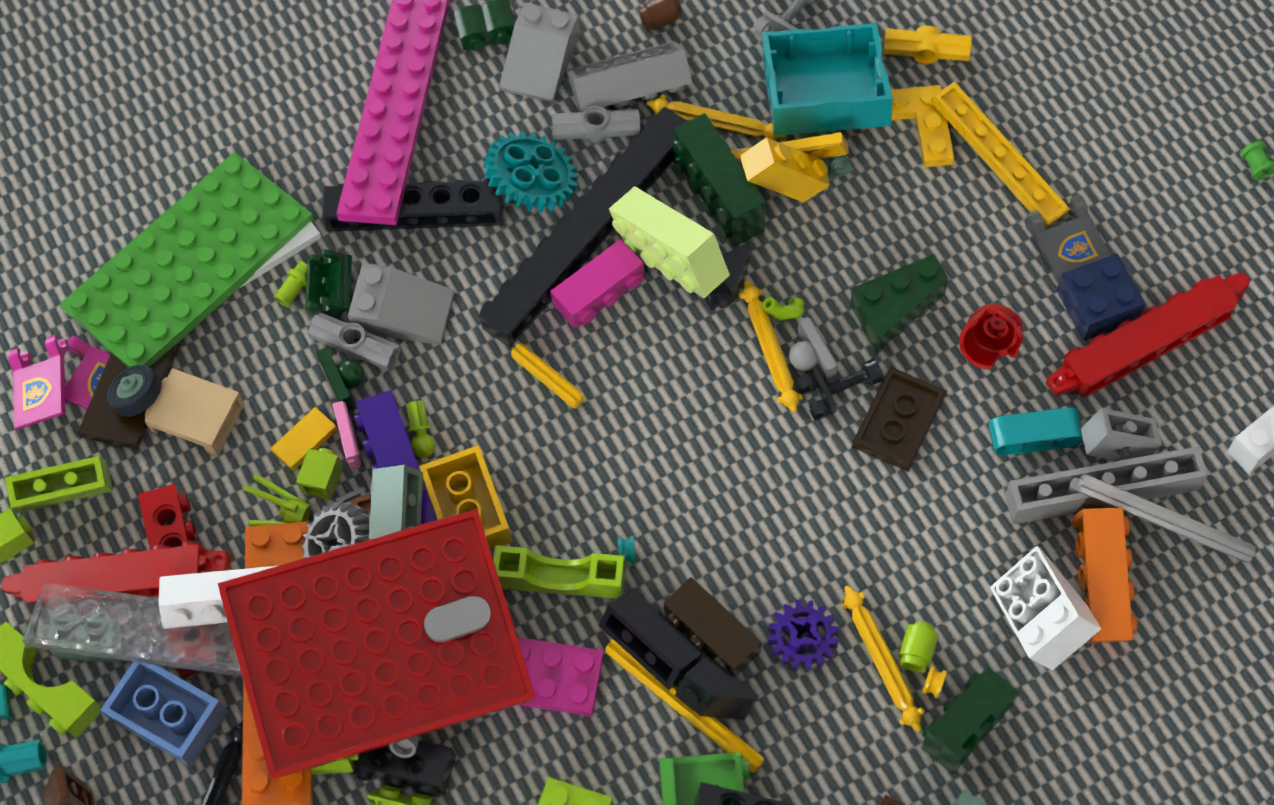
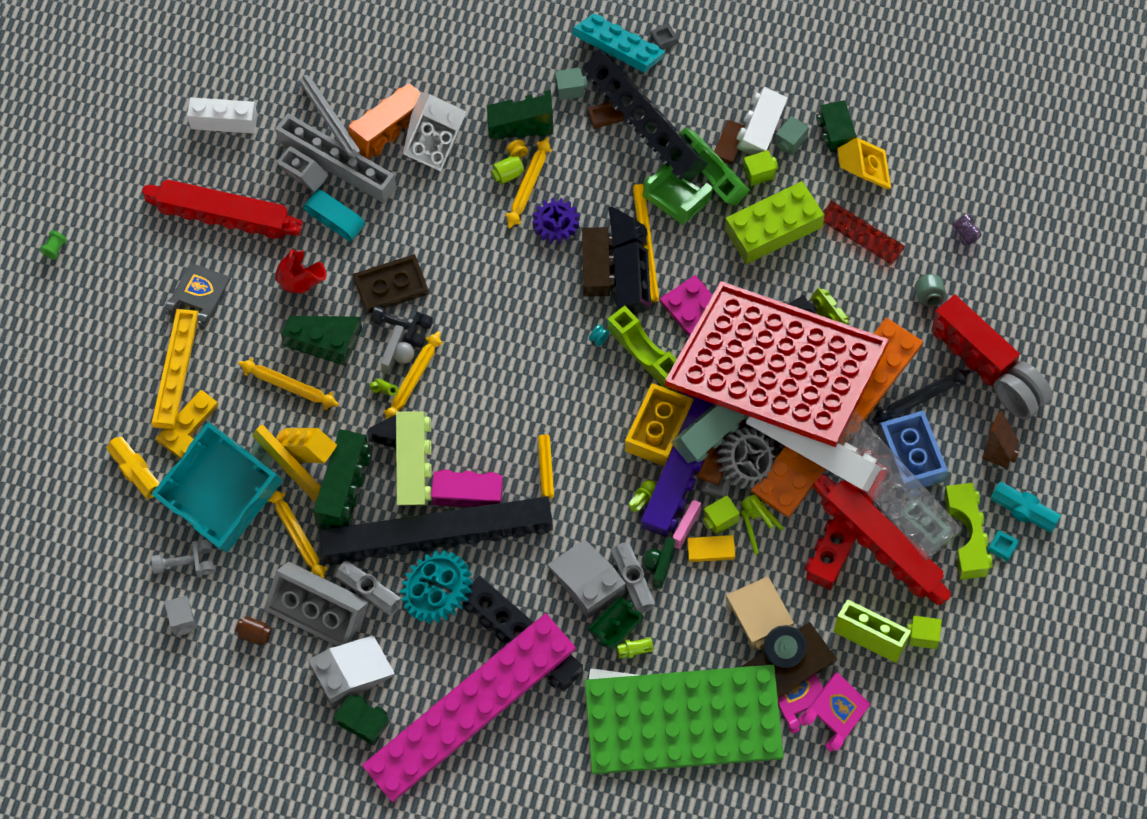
camera: 140 degrees left, 0 degrees up
light grey tile [424,596,491,642] -> none
dark blue brick [1056,253,1146,341] -> none
none -> yellow wheel [238,358,339,410]

